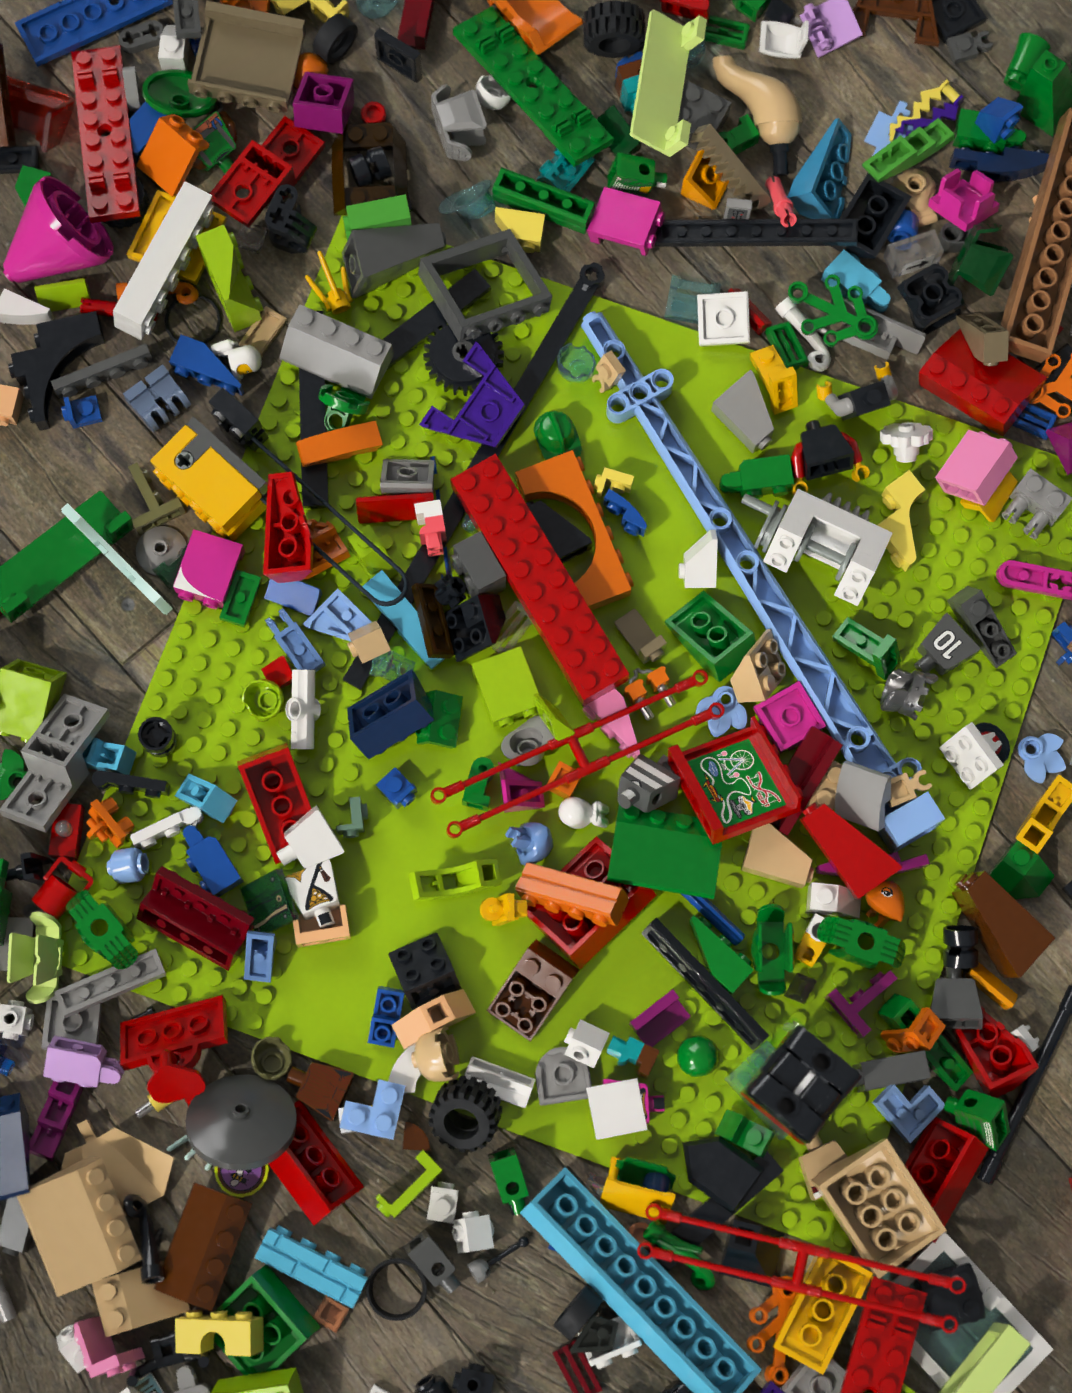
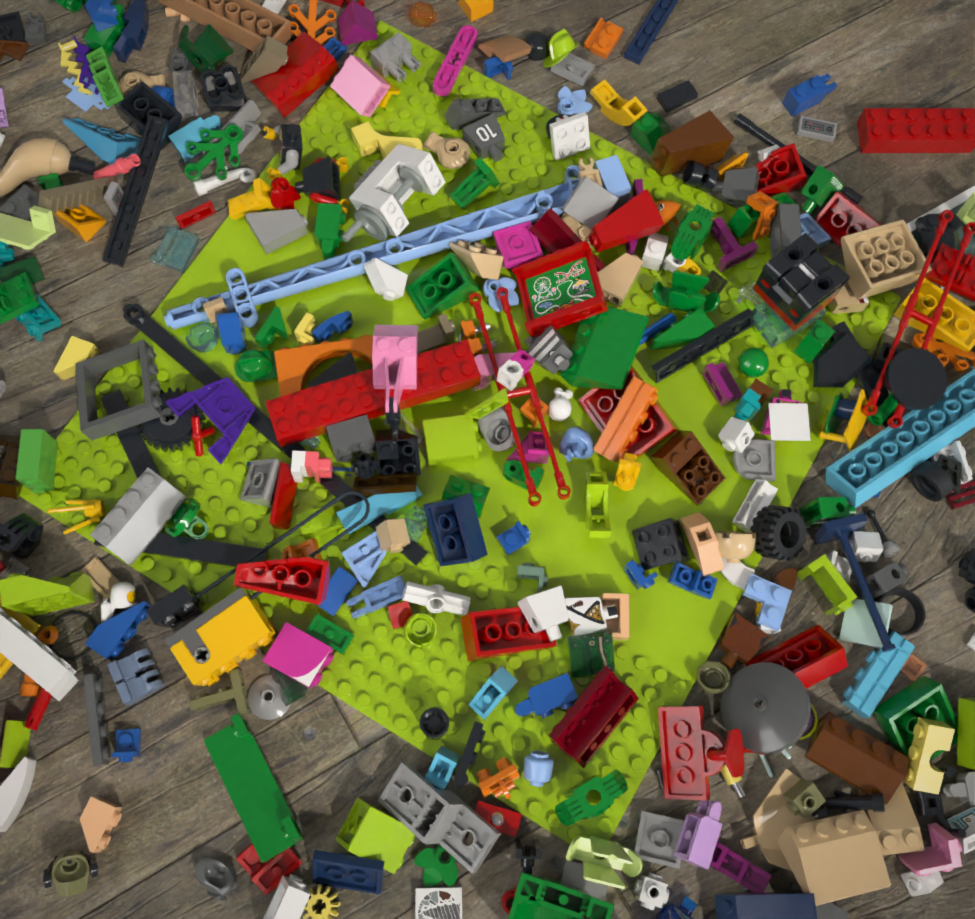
camera: 80 degrees left, 5 degrees down
black arch [8,311,105,431] -> none
red piece [31,856,93,920] -> none
light grey plate [54,949,167,1018] -> none
light aqua tile [61,503,173,615] -> none
white hinge [130,806,204,850] -> none
medium blue slope [244,931,277,983] -> none
orange slope [296,421,383,467] -> none
dark grey slope [342,223,446,298] -> none
clear light blue piece [439,180,496,219] -> none
green brick [492,168,595,234] -> none
dark pink panel [587,187,665,256] -> none
green torso [607,153,667,197] -> none
white tile [697,291,750,346] -> none
green tile [765,321,809,370] -> none
white plant [880,422,933,463] -> none
flat silver hair [880,669,938,720] -> none
dark pink panel [928,168,1000,232] -> none
none -> red piece [191,415,215,457]
none -> blue slope [217,312,247,355]
none -> green slope [254,306,289,350]
none -> red plate [270,177,301,210]
none -> bright pink slope [372,325,418,445]
none -> tan animal [423,132,470,169]
none -> white leg [497,349,535,391]
none -> blue bracket [623,560,658,590]
none -> olive brick [783,778,826,819]
none -> dark blue tile [813,513,896,653]
none -> light aqua tile [839,599,893,648]
none -> black tile [885,348,947,410]

